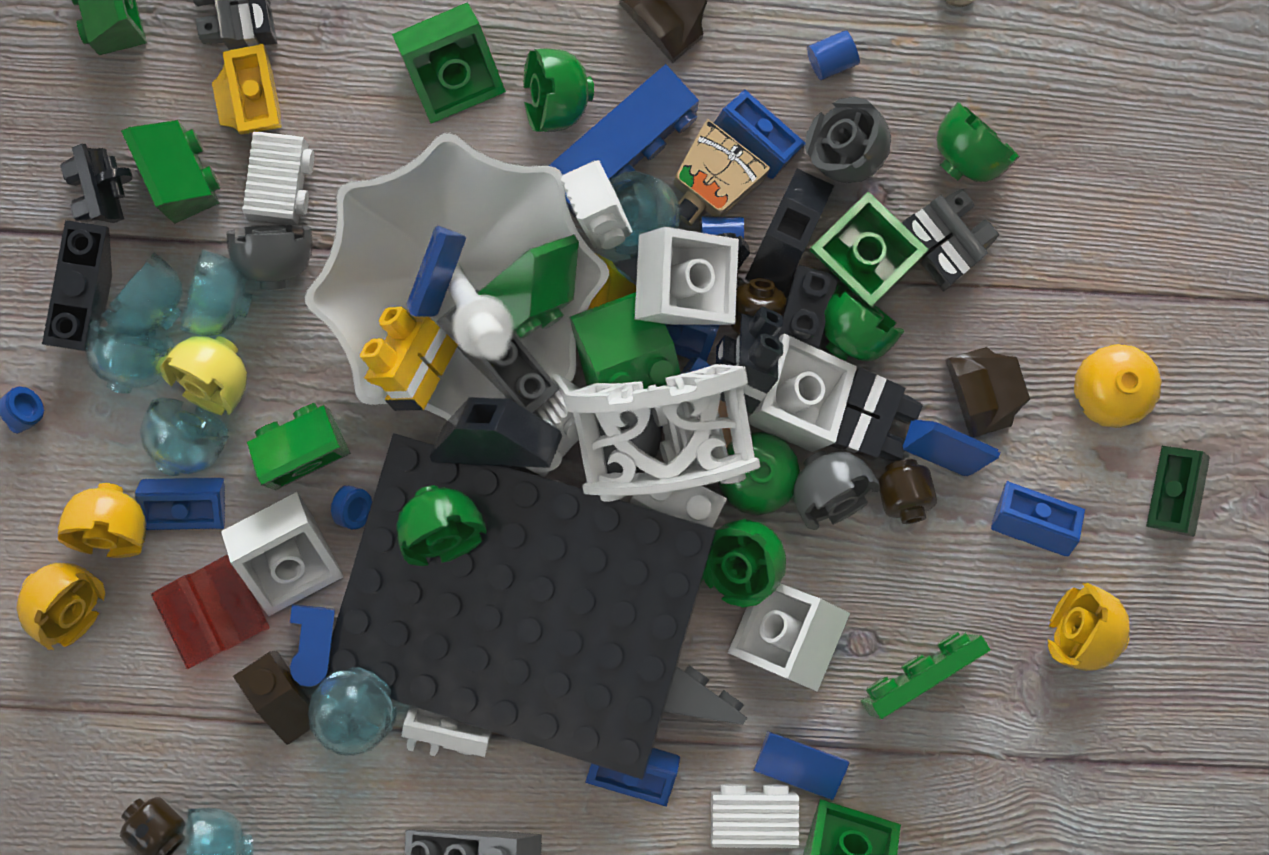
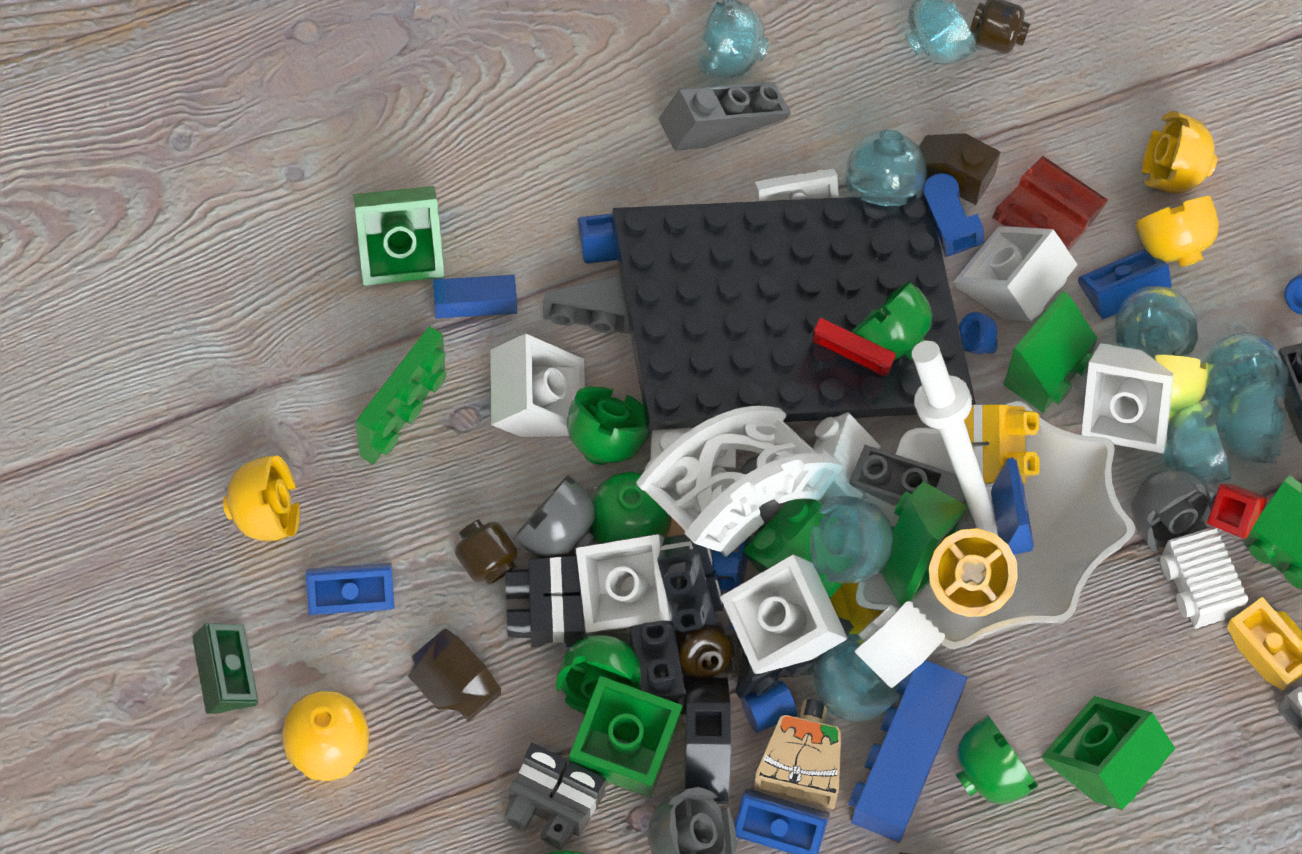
camera: 160 degrees right, 20 degrees down
black slope [429,397,562,468] -> none
white brick [711,784,799,848] -> none
blue slope [903,420,1001,476] -> none
none -> clear light blue cylinder [810,495,893,584]
none -> red tile [812,317,896,376]
none -> yellow cylinder [929,528,1018,617]
none -> white slope [1081,343,1174,453]
none -> red slope [1206,484,1268,539]

